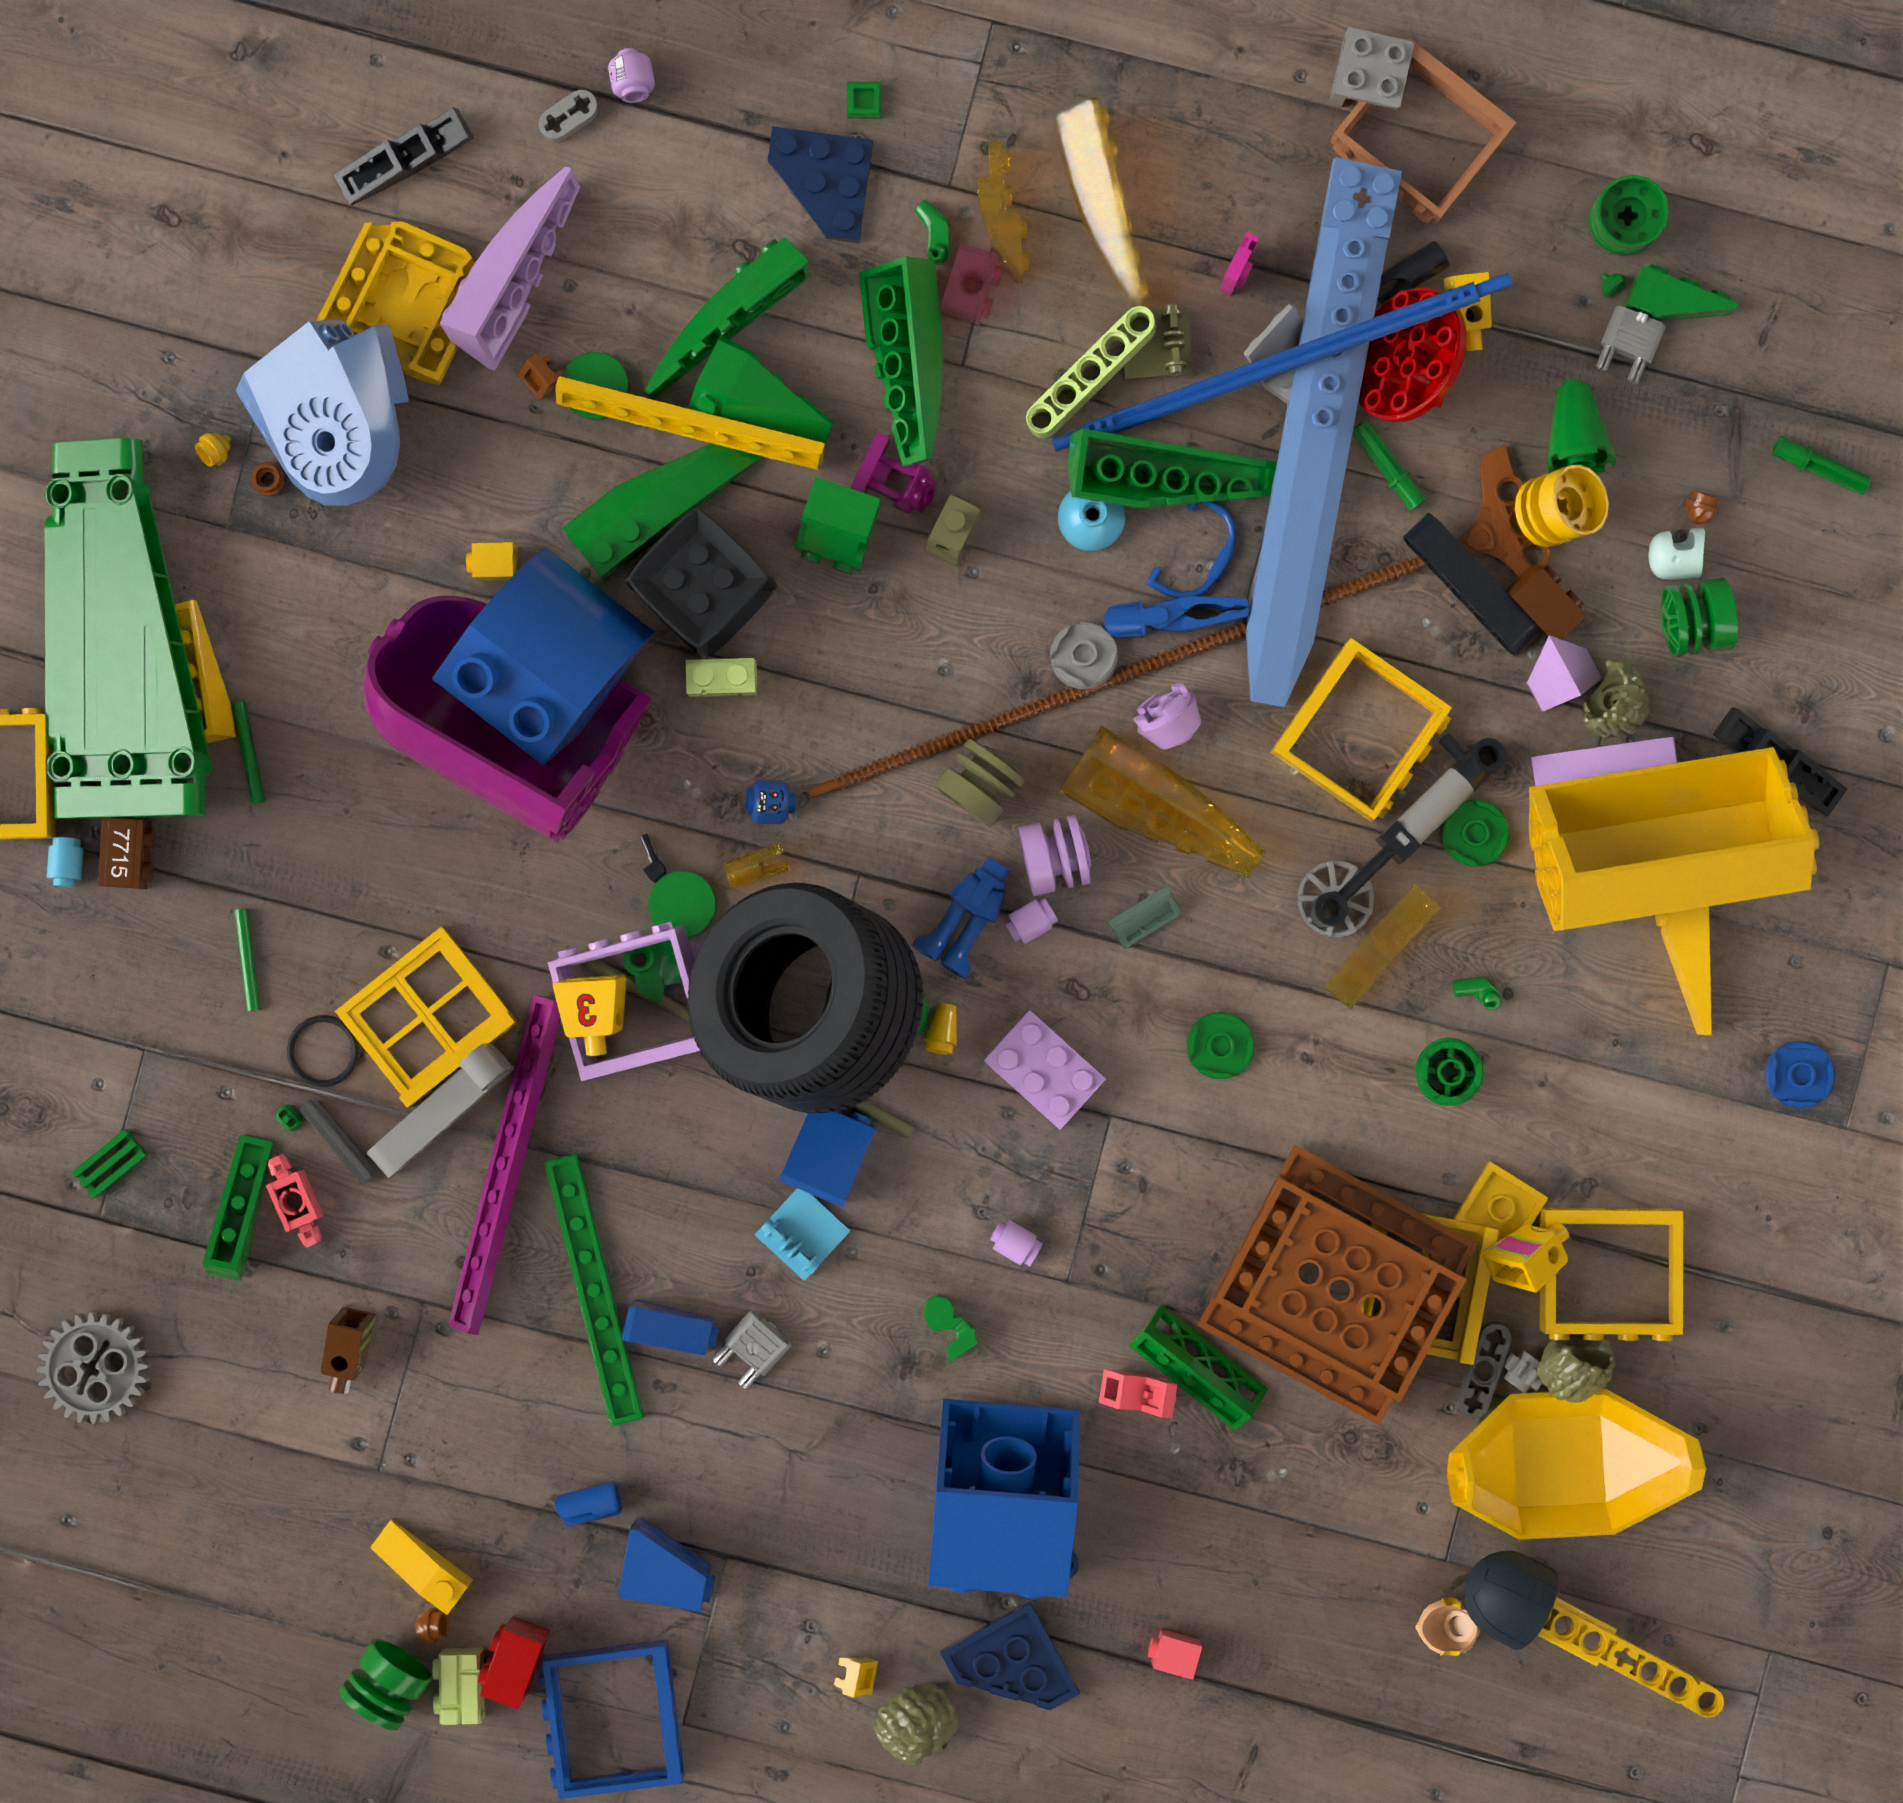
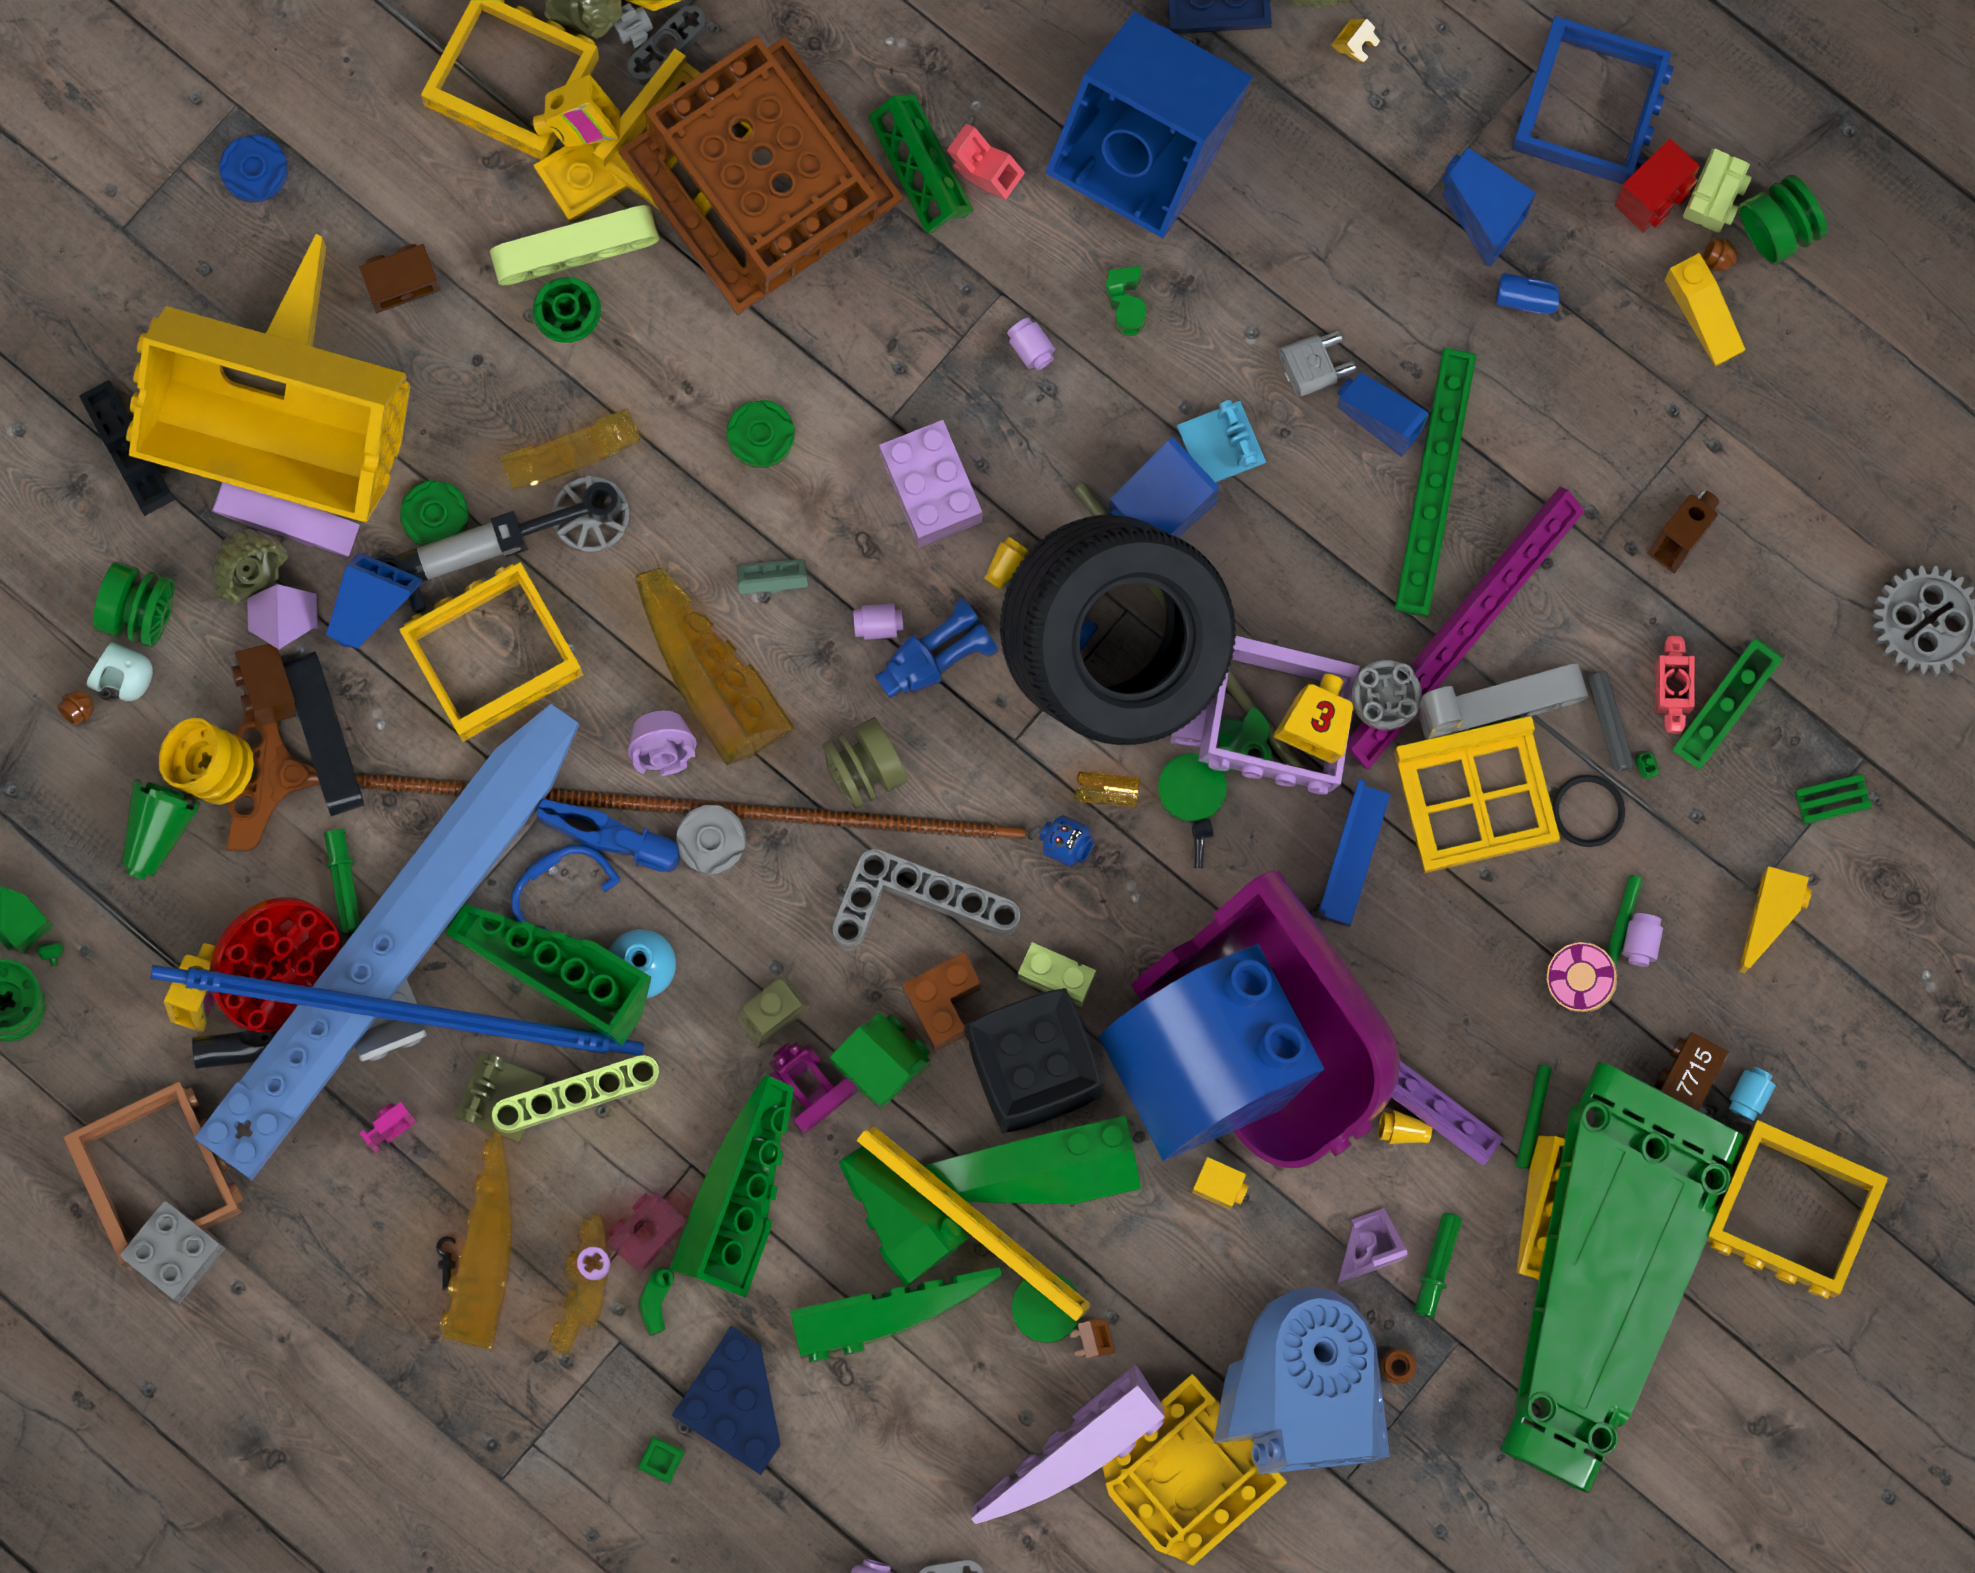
camera: 155 degrees left, 10 degrees down
yellow plate [195,433,231,467] -> none
lavender wheel [1018,815,1091,896] -> none
green arm [1453,977,1502,1010] -> none
light grey piece [1596,306,1666,384] -> none
none -> blue slope [326,552,422,649]
none -> reddish brown brick [359,244,441,314]
none -> black hand [436,1236,456,1291]
none -> yellowish green beam [490,205,660,285]
none -> lavender bush [577,1247,610,1280]
none -> light grey beam [832,849,1020,950]
none -> dark orange brick [902,952,981,1052]
none -> blue panel [1317,779,1390,927]
none -> lavender slope [1338,1208,1408,1284]
none -> light grey tile [1351,660,1422,731]
none -> yellow cone [1378,1110,1432,1144]
none -> medium lavender tile [1392,1061,1504,1166]
none -> green axle [1413,1213,1462,1319]
none -> tile [1547,942,1617,1012]
none -> lavender brick [1622,913,1663,967]
none -> yellow slope [1738,866,1812,974]

